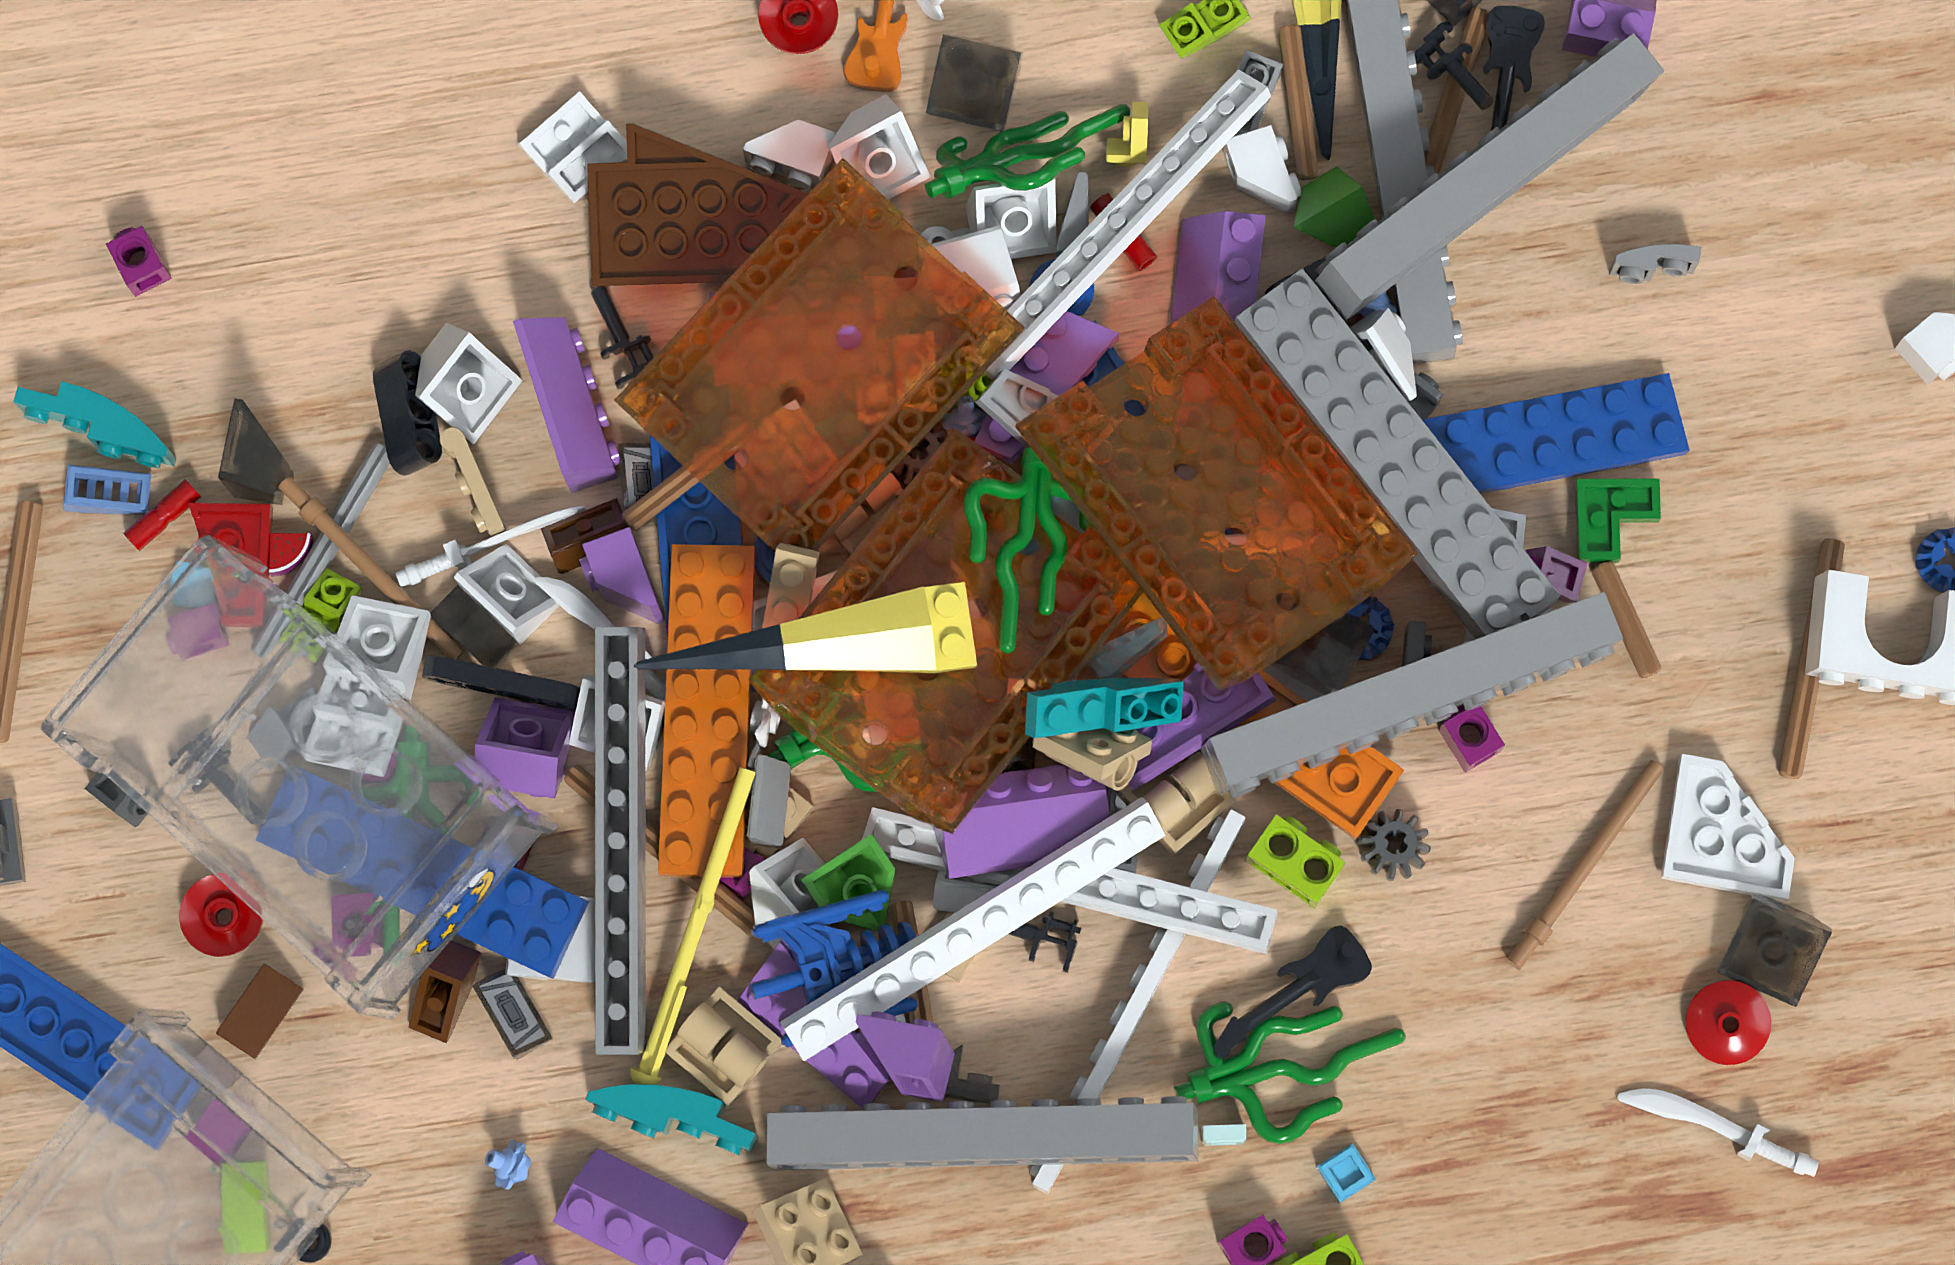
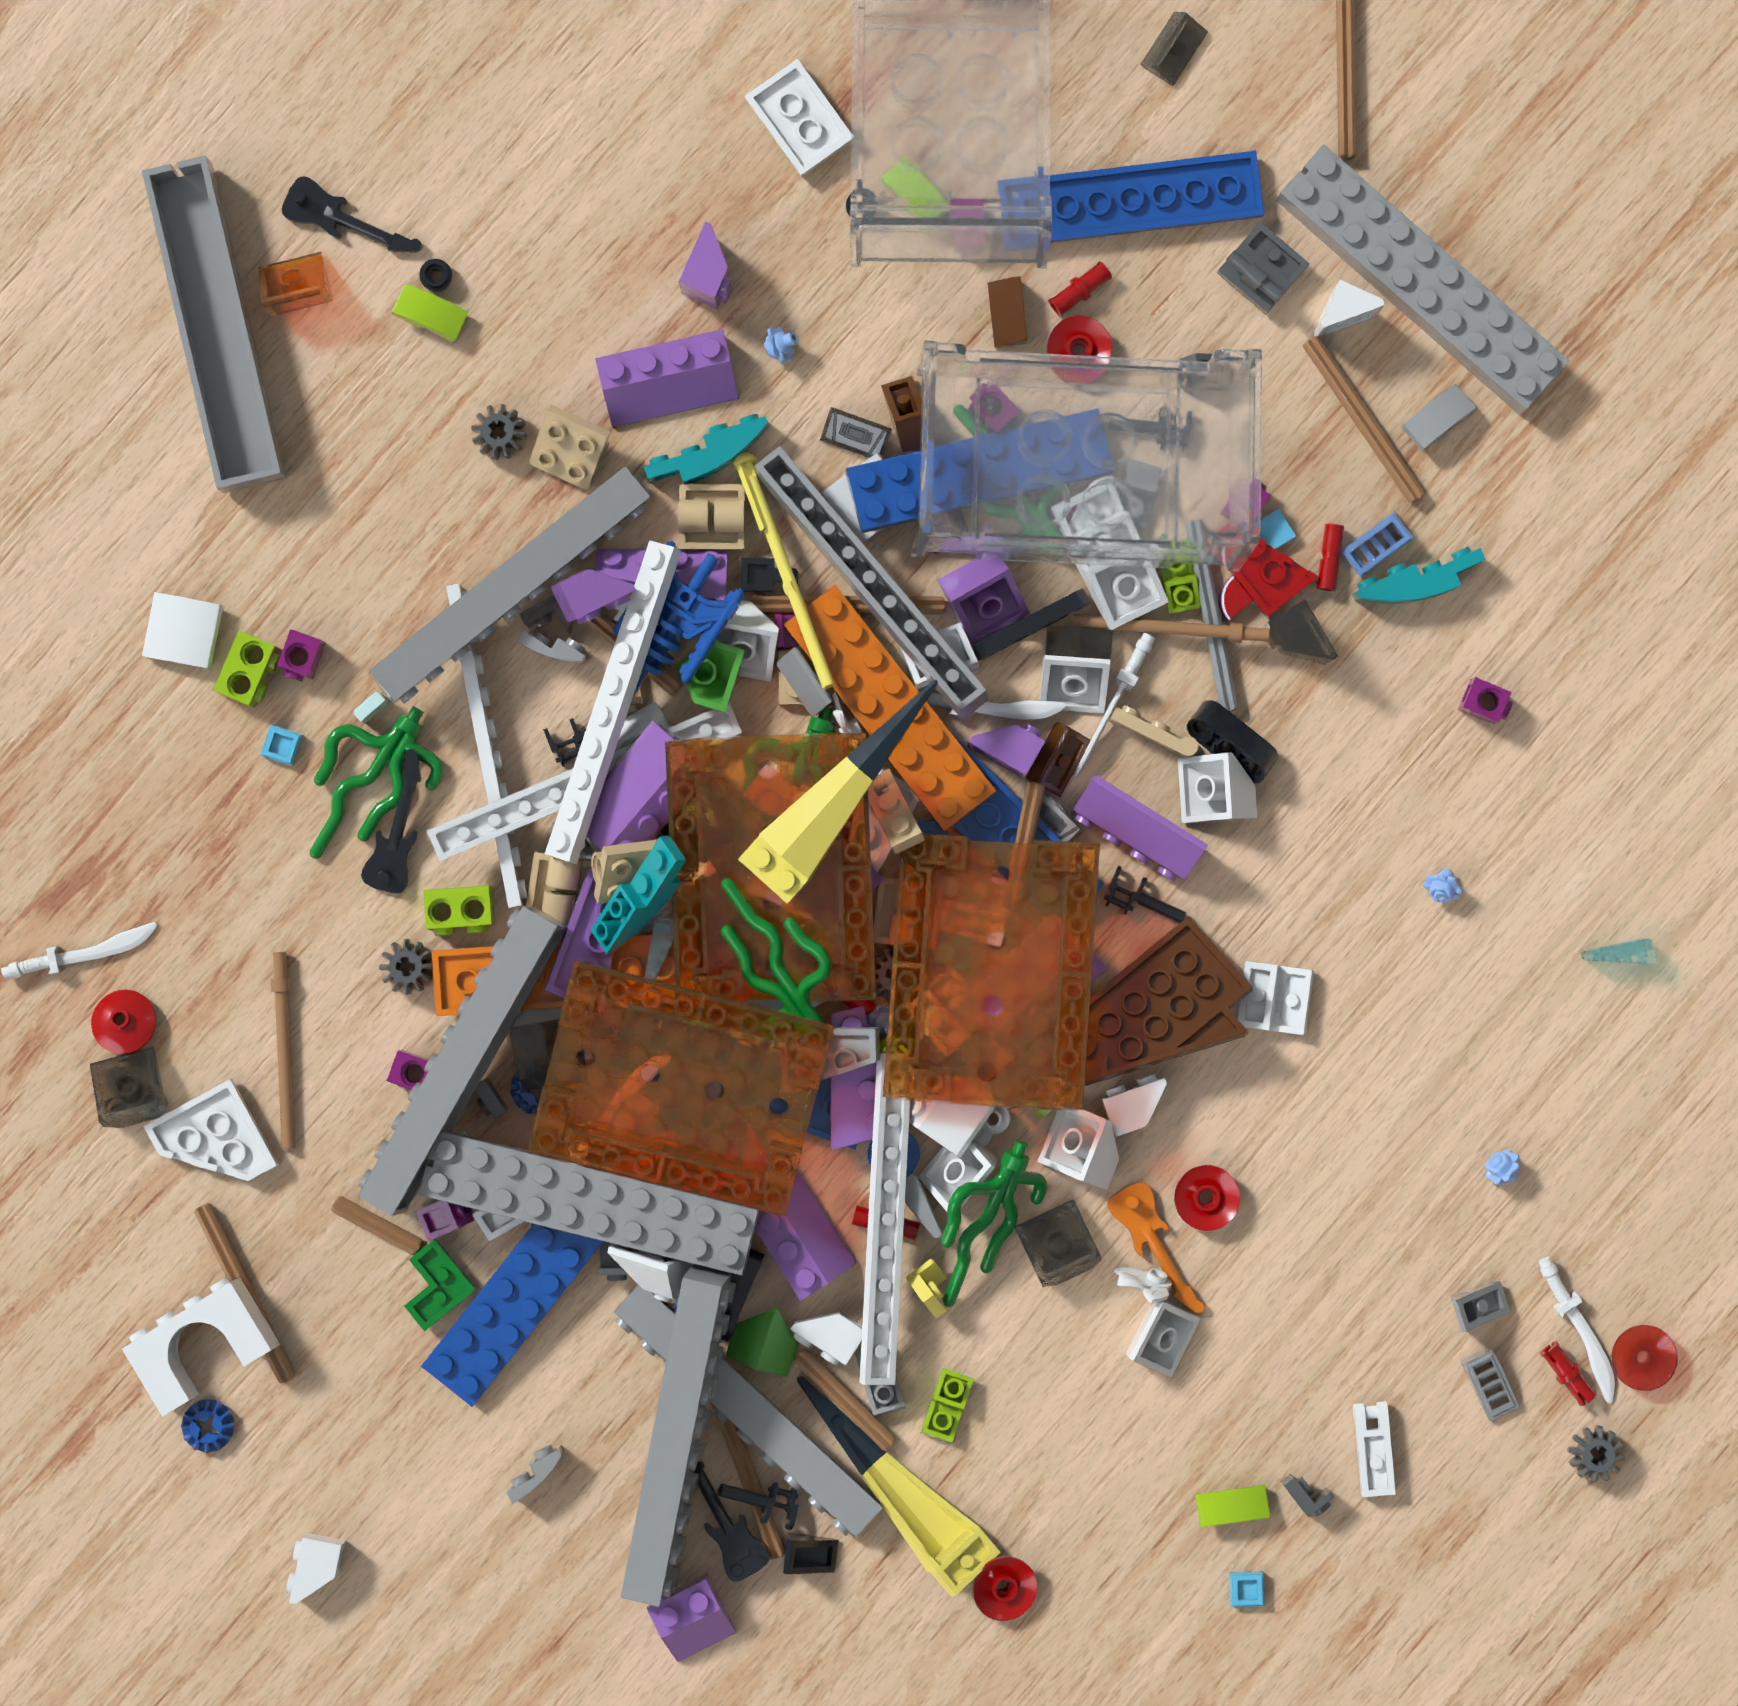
camera: 140 degrees right, 10 degrees up
none -> light grey slope [517,630,588,664]
none -> black plate [741,558,798,592]
none -> red pin [1048,261,1112,317]
none -> light blue plant [1423,869,1463,903]

